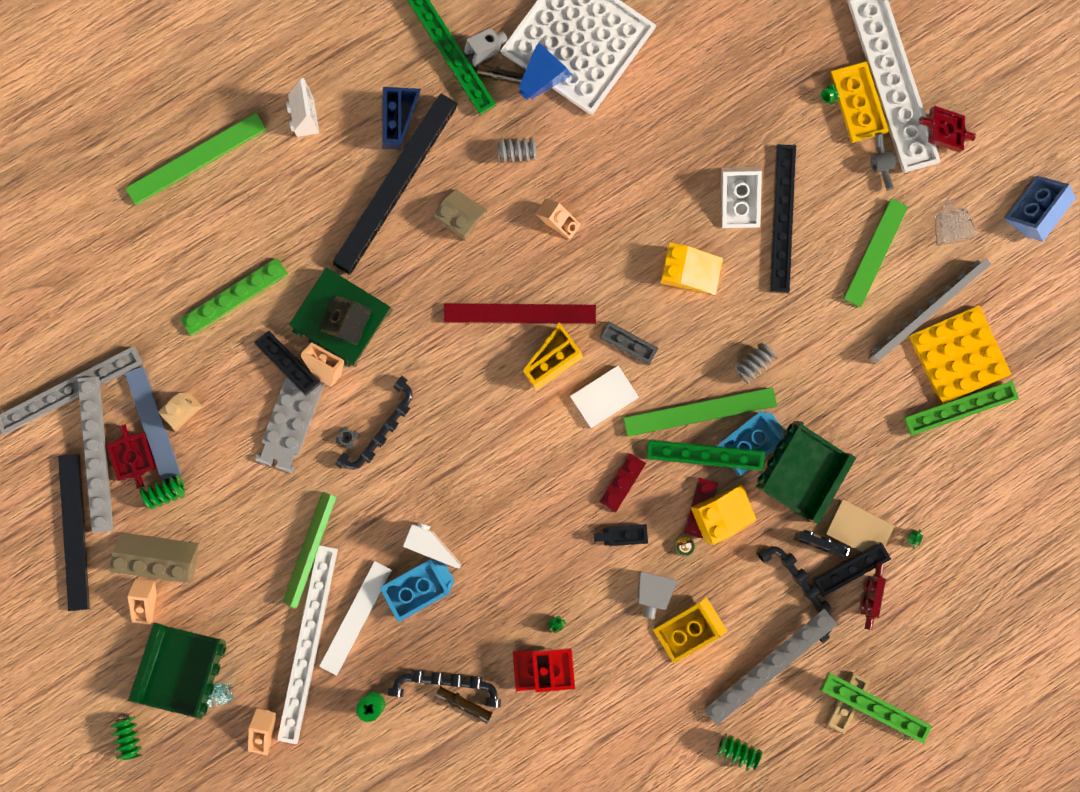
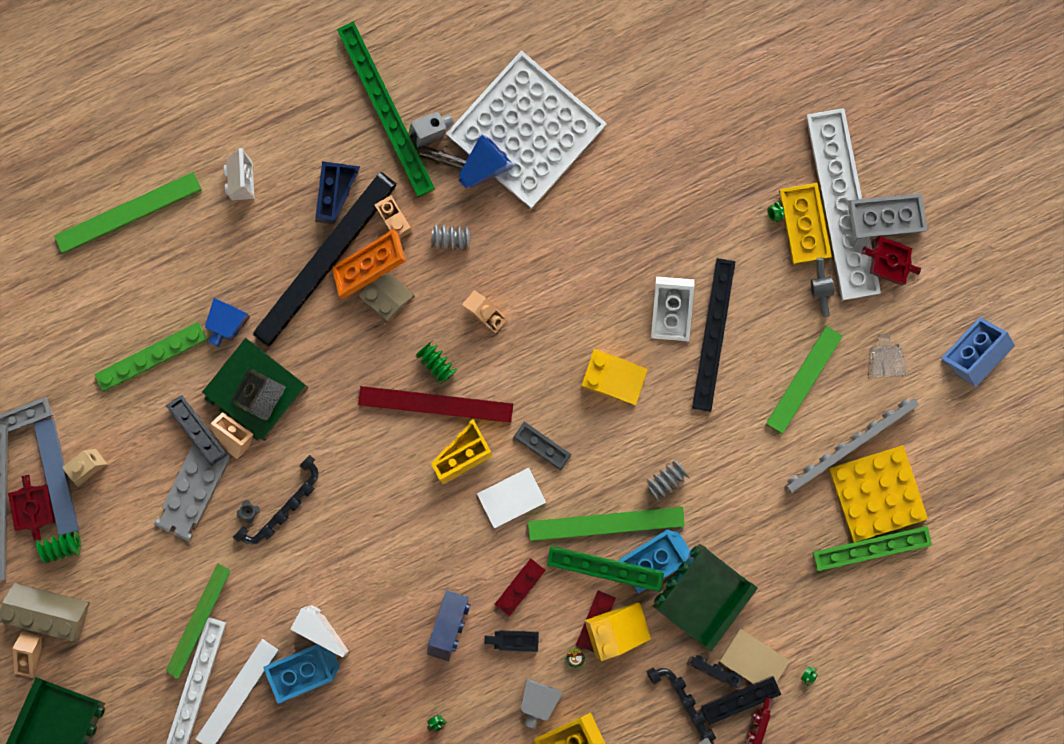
camera: 15 degrees right, 0 degrees up
none -> blue torso [205,298,250,347]
none -> orange plate [332,229,406,299]
none -> light nougat slope [375,195,412,239]
none -> green piece [416,342,457,385]
none -> dark blue wedge [427,590,471,661]
none -> light grey plate [848,193,927,239]

